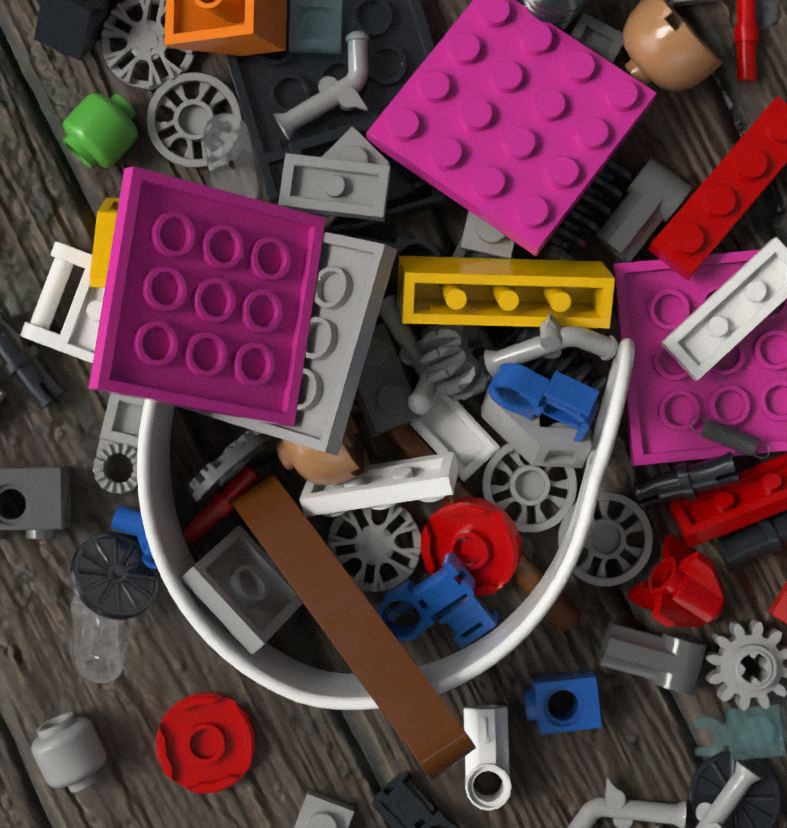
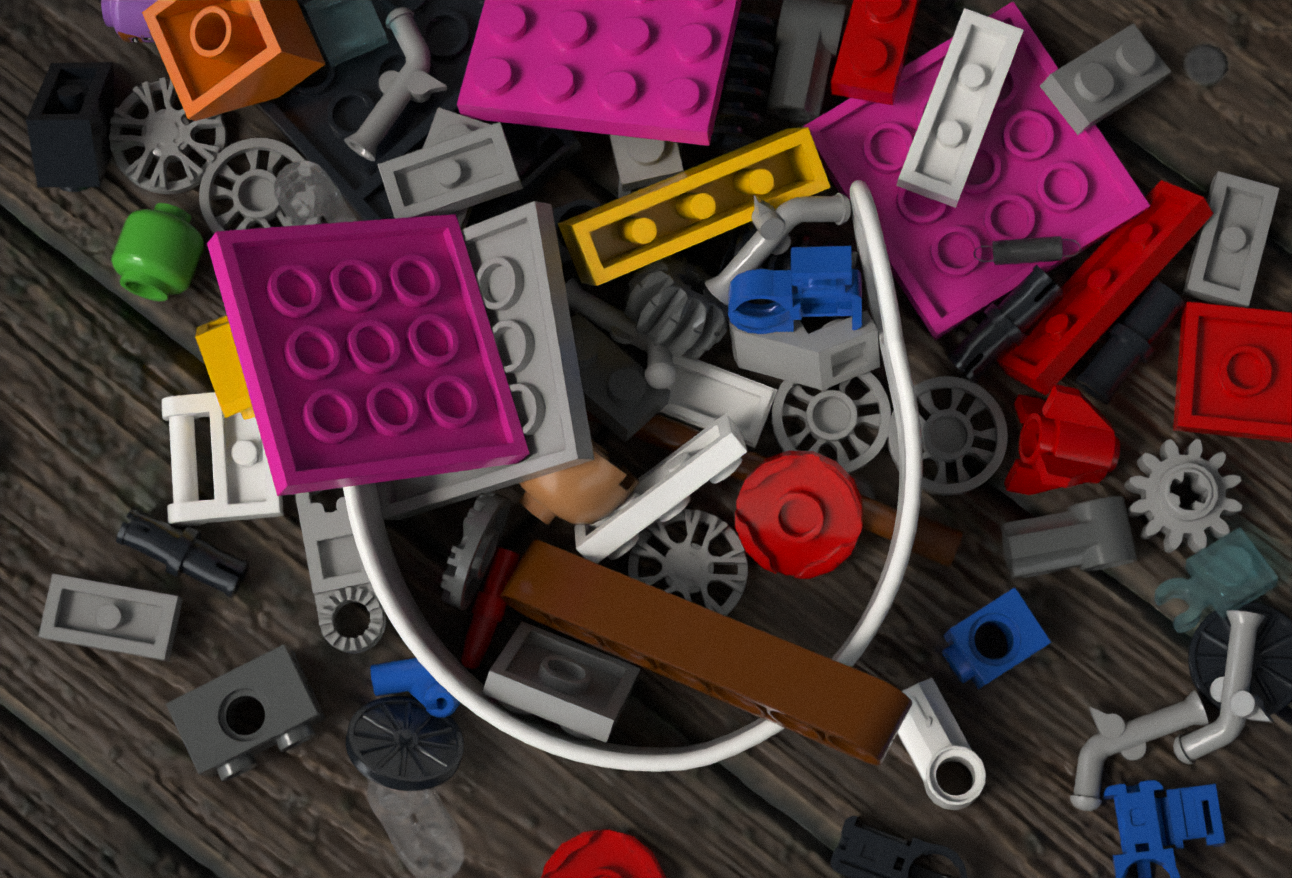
camera: 20 degrees left, 10 degrees down
blue piece [377,553,499,649] -> none

